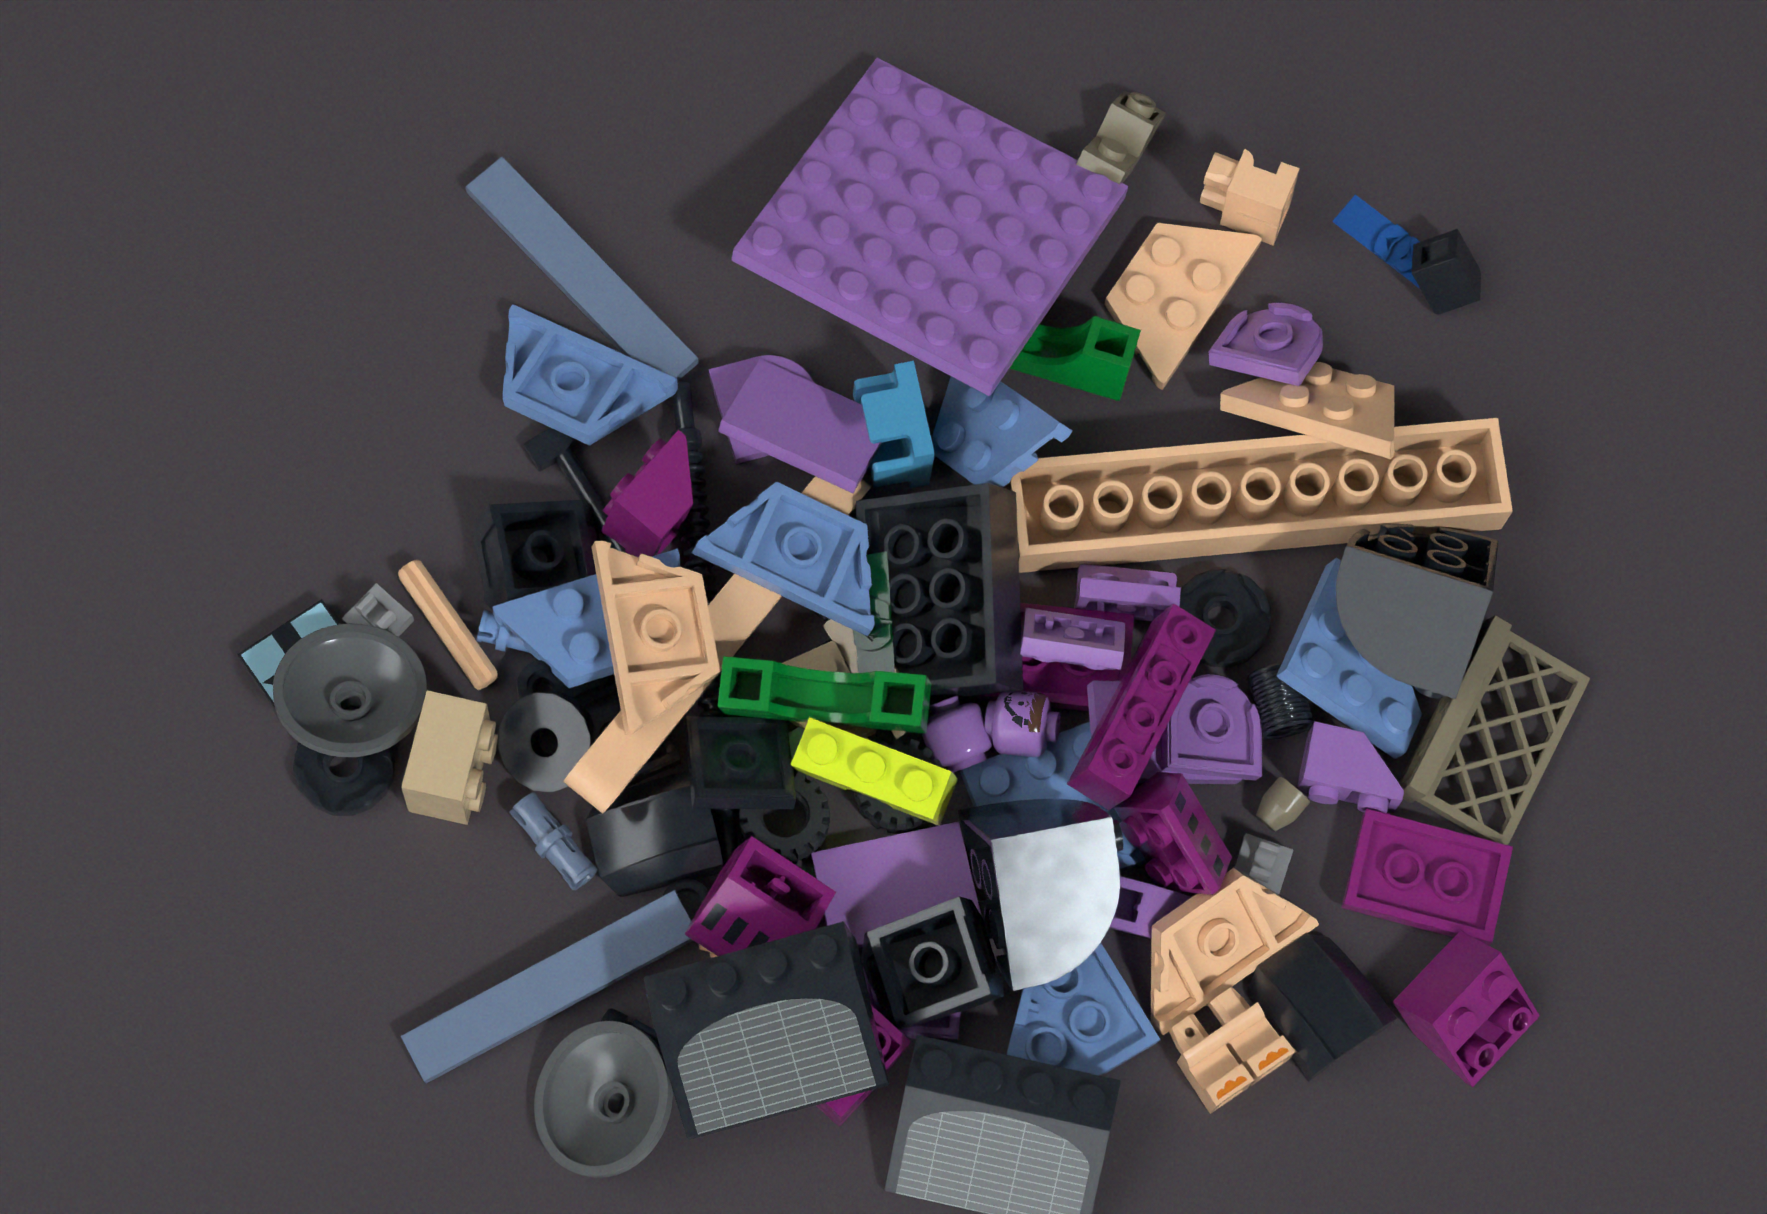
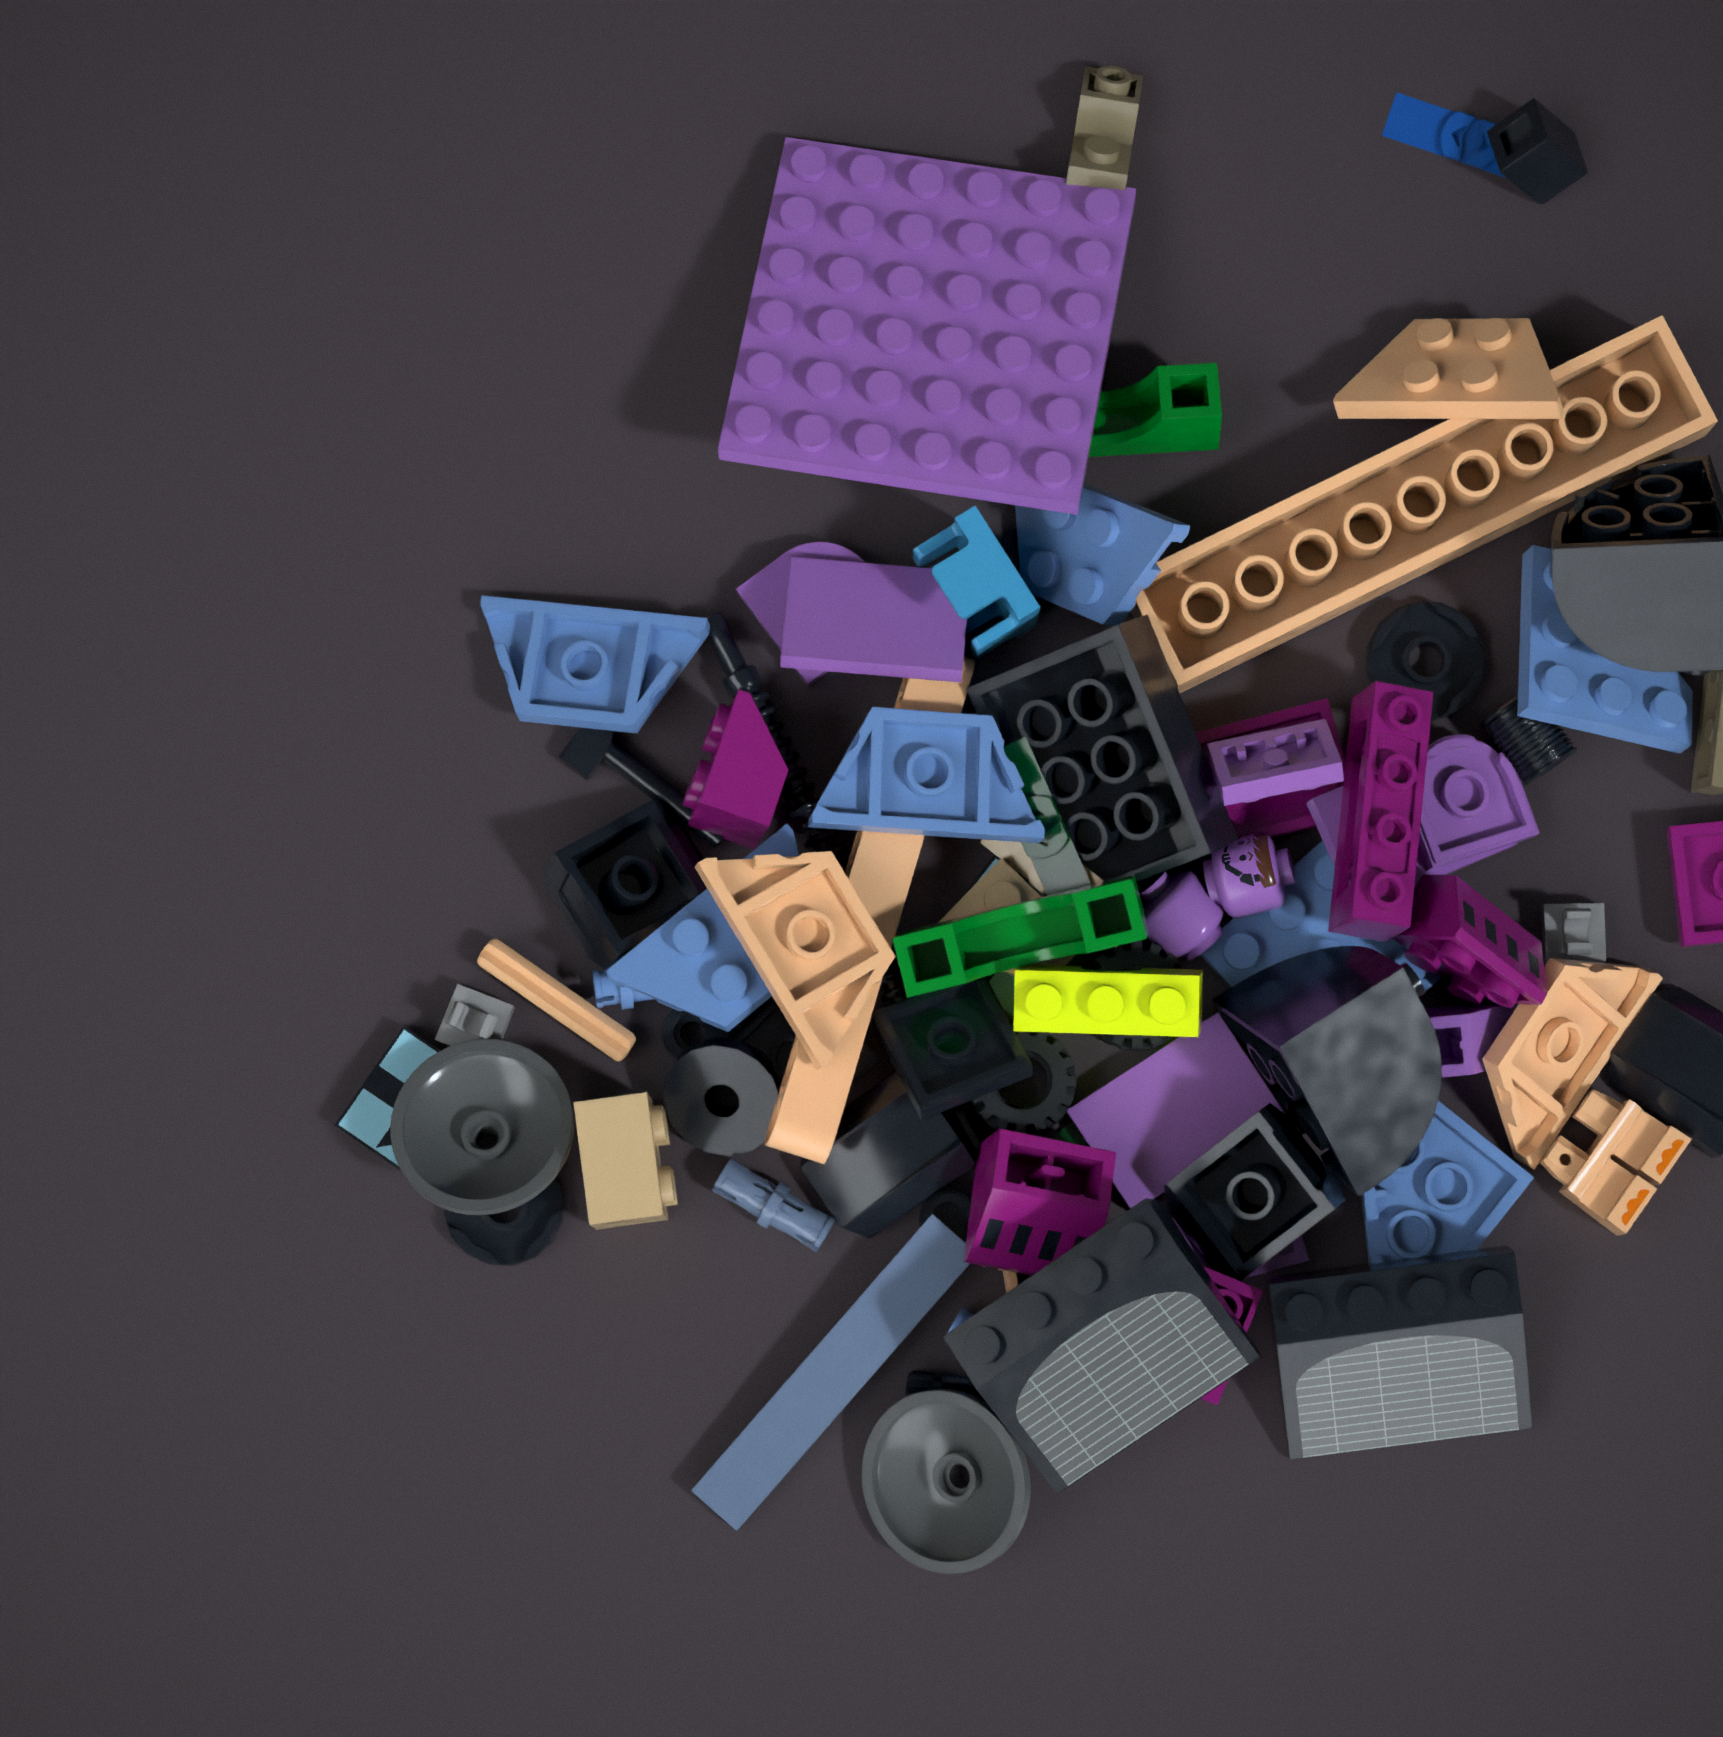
camera: 10 degrees left, 10 degrees up
sand blue tile [466,157,698,382] -> none
medium lavender bracket [1075,564,1181,621] -> none
light nougat wing [1104,223,1262,390] -> none
light nougat hips [1200,149,1300,246] -> none
medium lavender tile [1209,303,1323,386] -> none
dark tan hose [1256,776,1310,832] -> none
medium lavender slope [1297,721,1404,814] -> none

